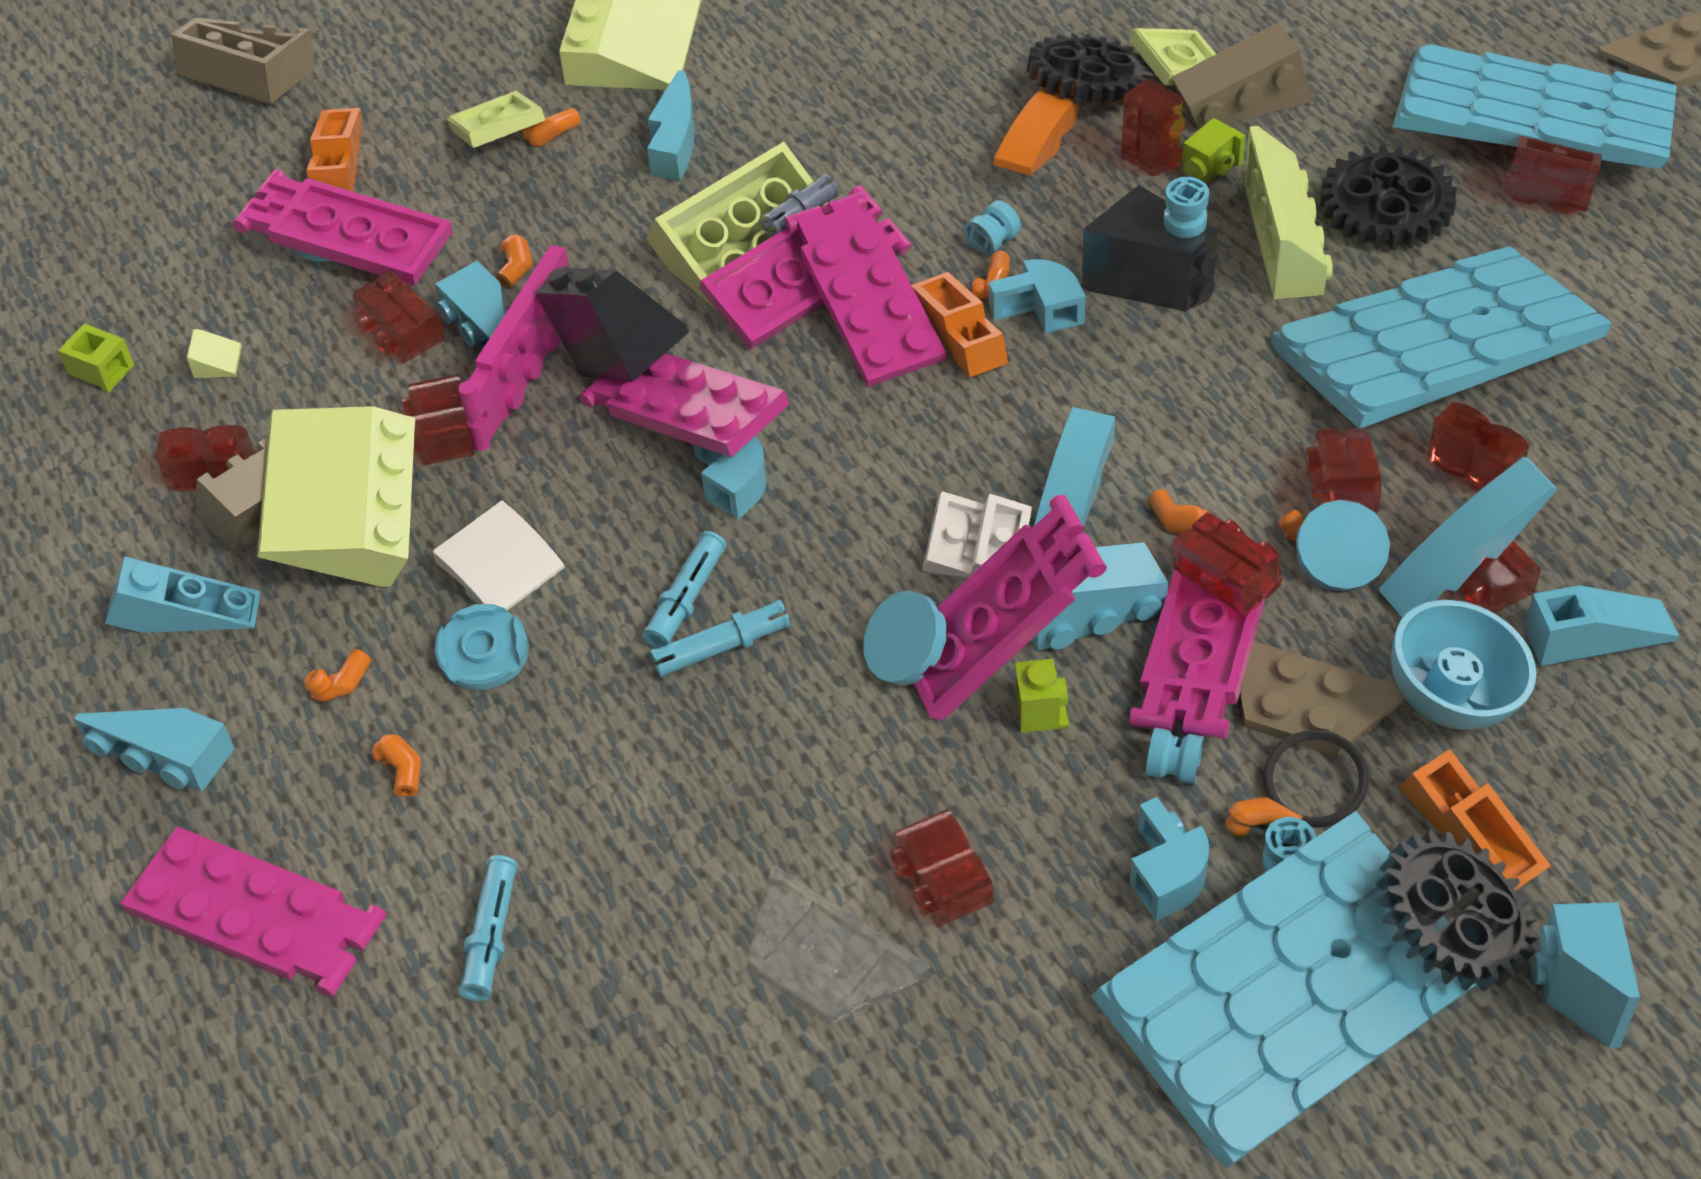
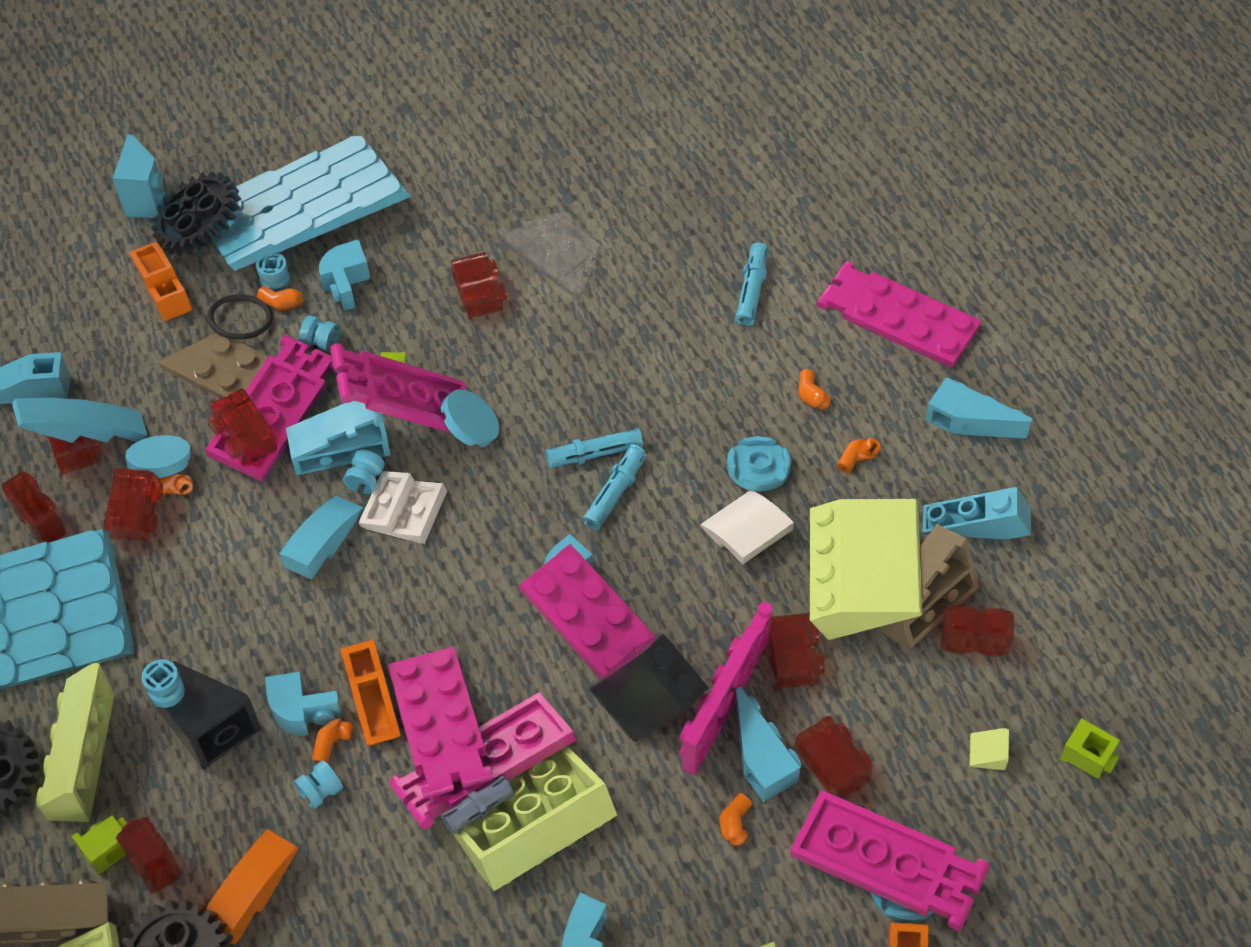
camera: 175 degrees left, 5 degrees up
orange arm [1148,489,1212,535] -> none
medium azure piece [1391,600,1536,730] -> none

